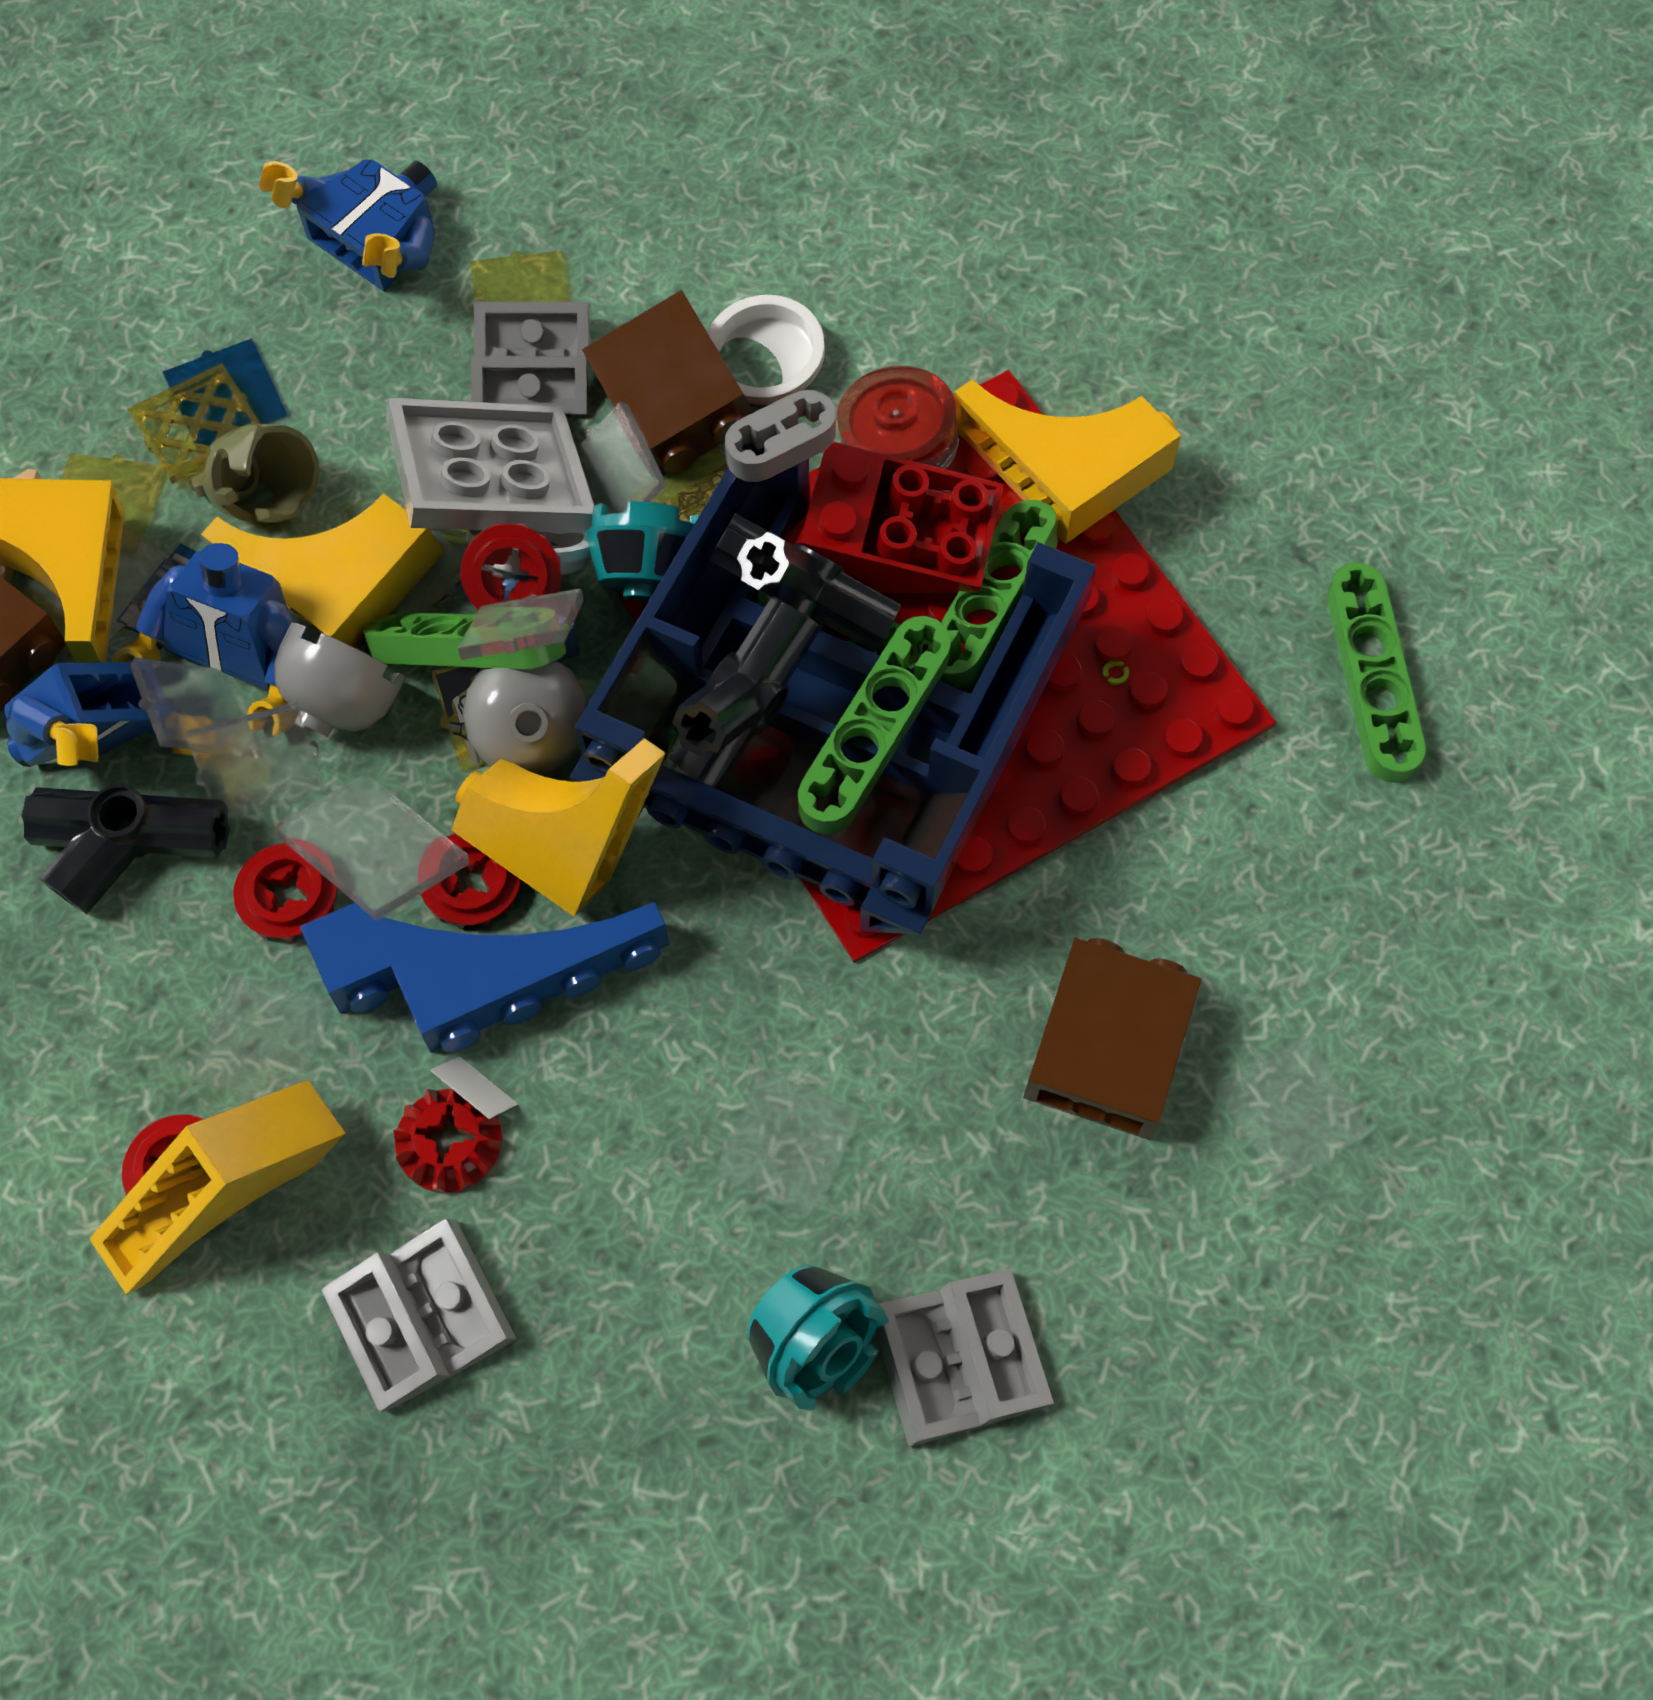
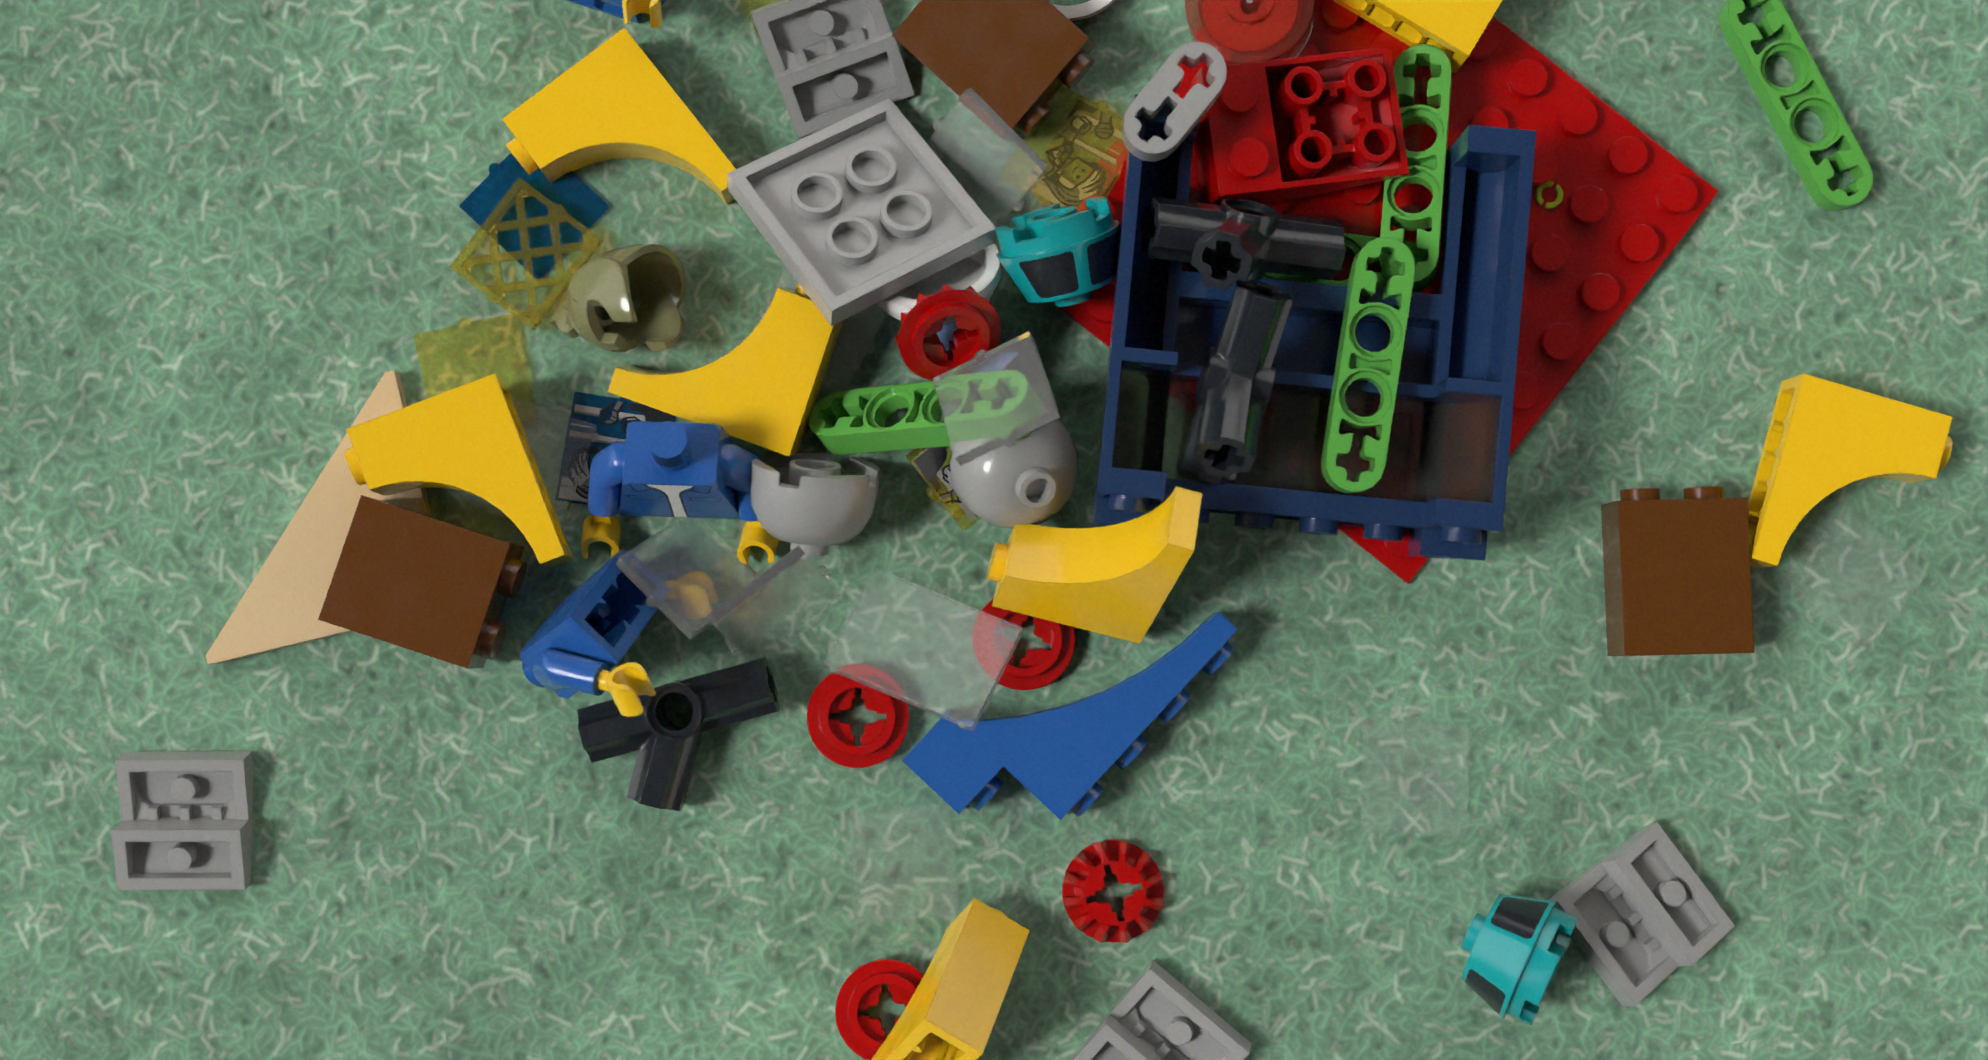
camera: 20 degrees left, 20 degrees up
white sticker [430,1056,518,1119] -> none
none -> yellow arch [502,27,736,205]
none -> yellow arch [1748,373,1953,568]

